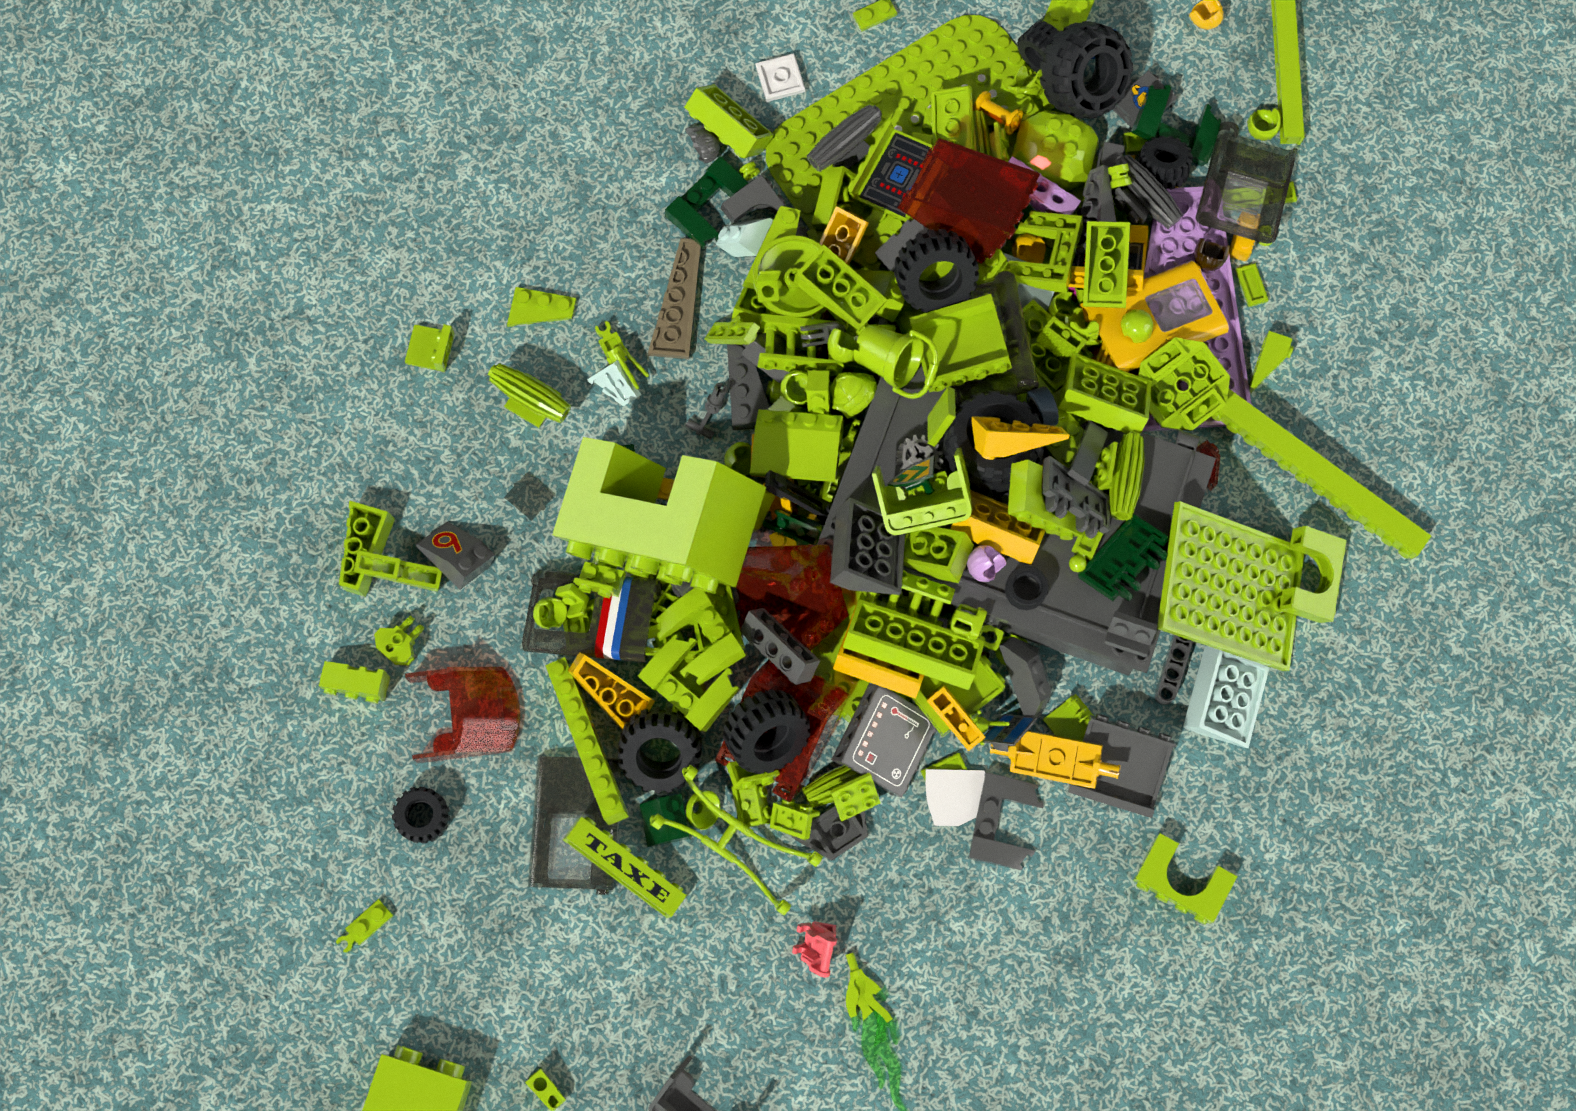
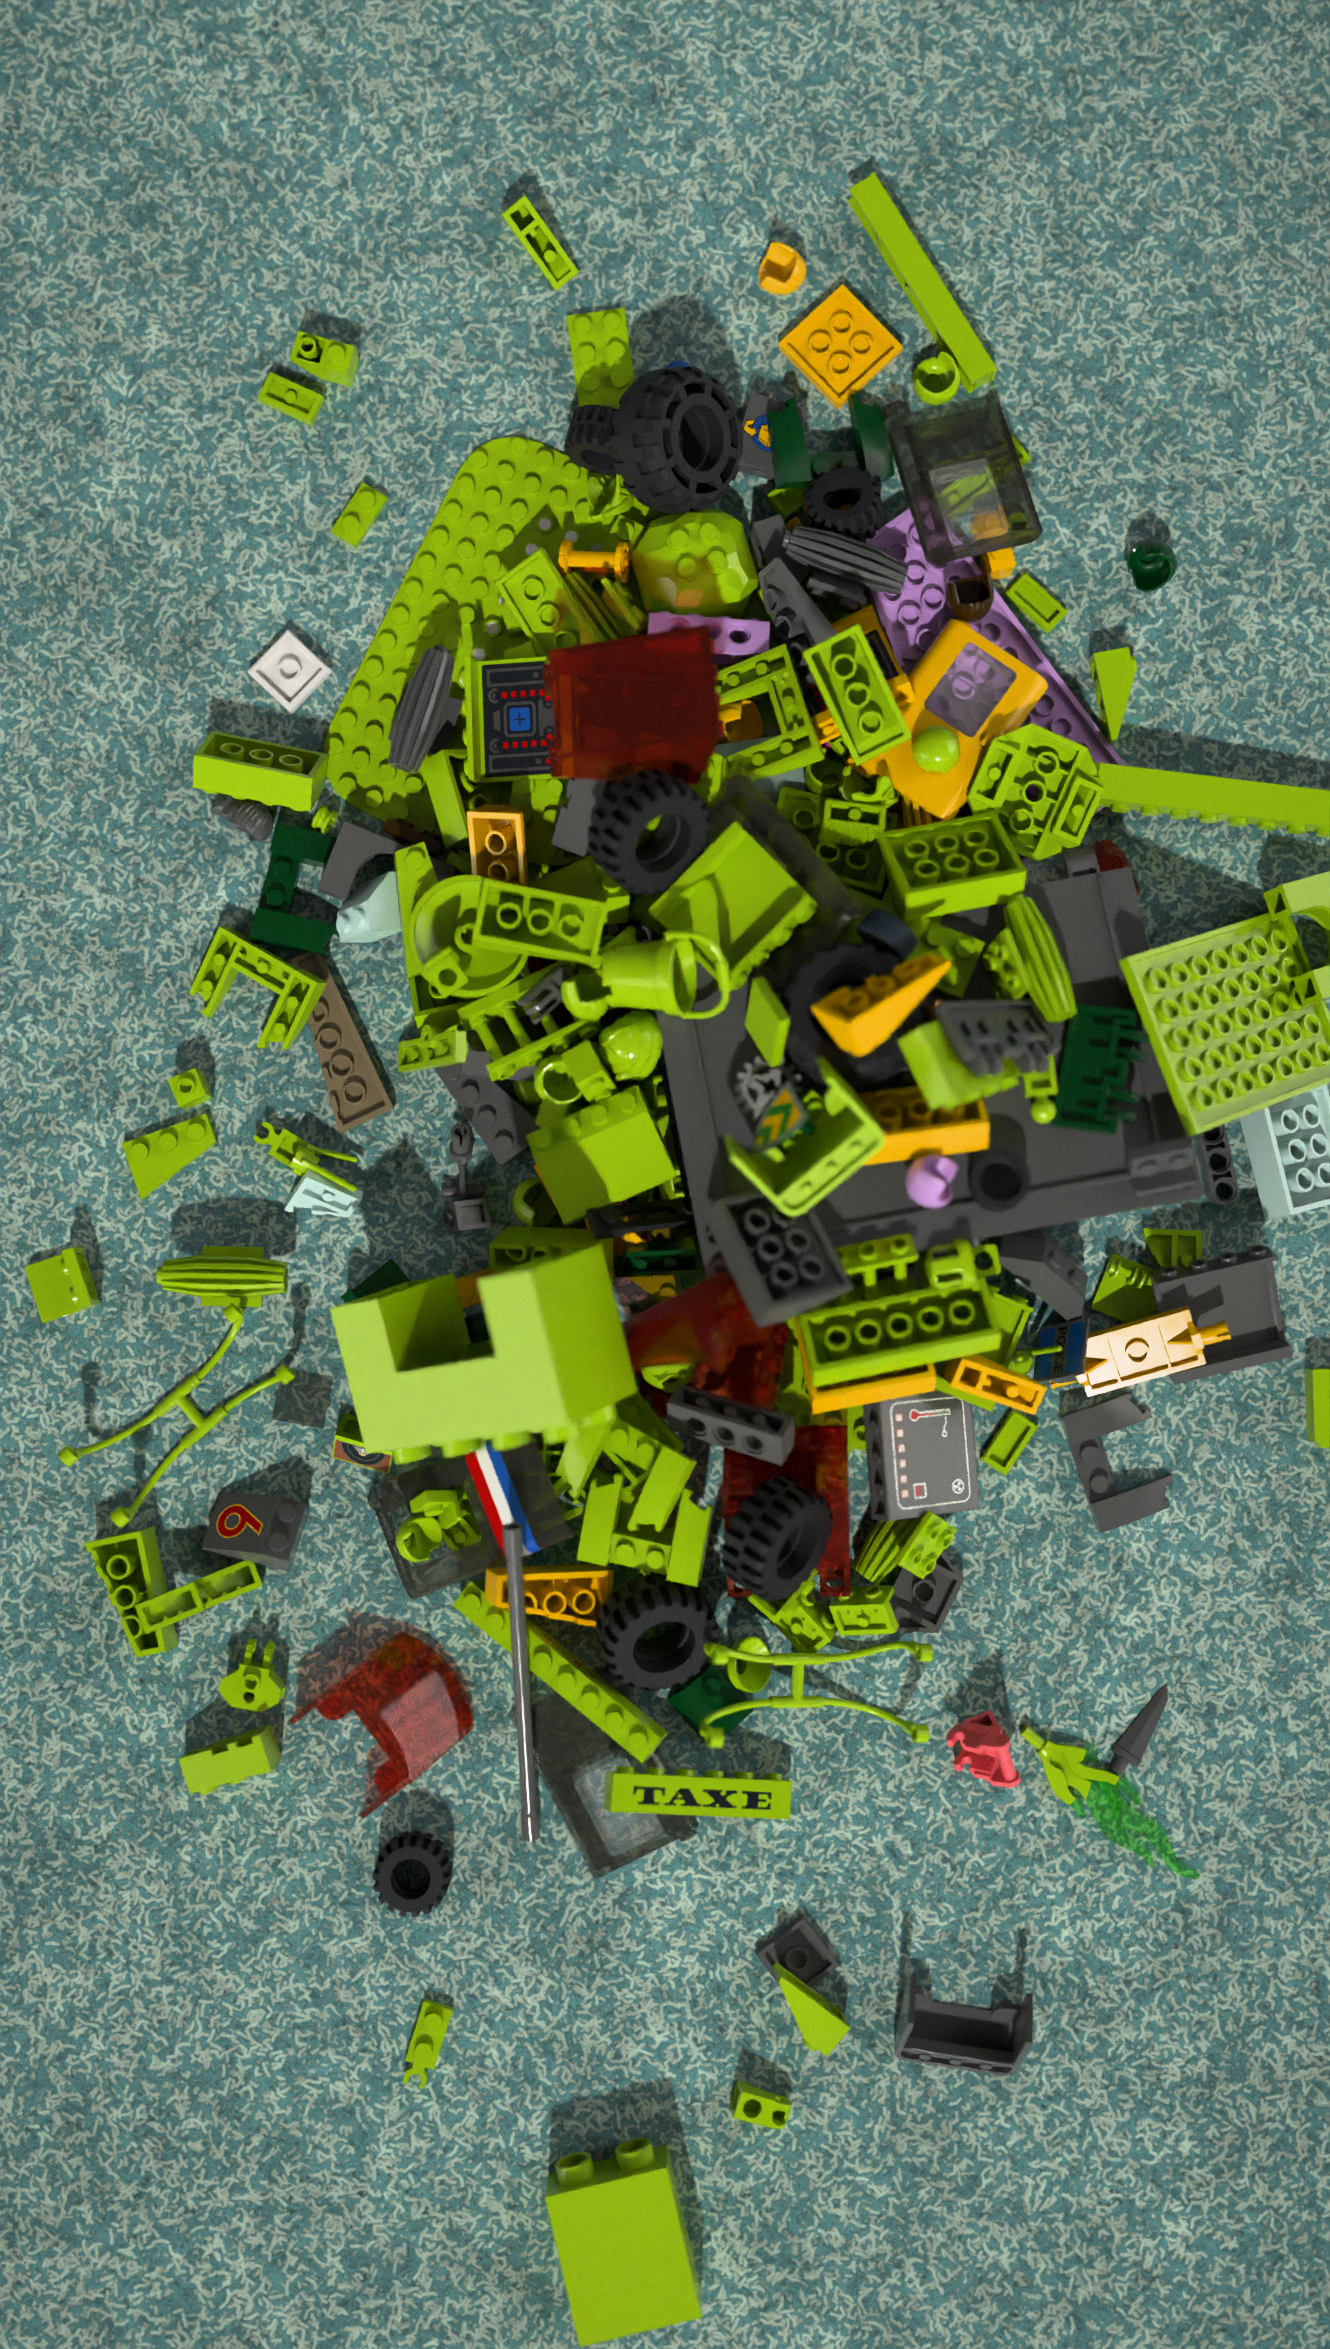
camera: 25 degrees left, 10 degrees up
lime bracket [573,562,626,598] -> none
lime slope [903,527,974,583] -> none
white sticker [925,769,985,826] -> none
dark grey tile [1067,421,1108,486] -> none
lime wheel [1107,163,1132,189] -> none
none -> lime bar [57,1302,296,1528]
none -> lime brick [167,1068,213,1110]
none -> lime wedge [189,926,327,1049]
none -> panel [332,1413,394,1474]
none -> dark brown plate [383,818,446,856]
none -> dark grey bracket [442,1197,492,1234]
none -> dark grey piece [503,1523,540,1841]
none -> lime piece [641,1347,697,1392]
none -> dark grey tile [755,1914,840,1988]
none -> lime slope [772,1962,851,2056]
none -> yellow plate [778,284,903,410]
none -> dark grey bar [1111,1683,1168,1775]
none -> dark green hair [1126,539,1177,592]
none -> lime wing [1142,1228,1202,1269]

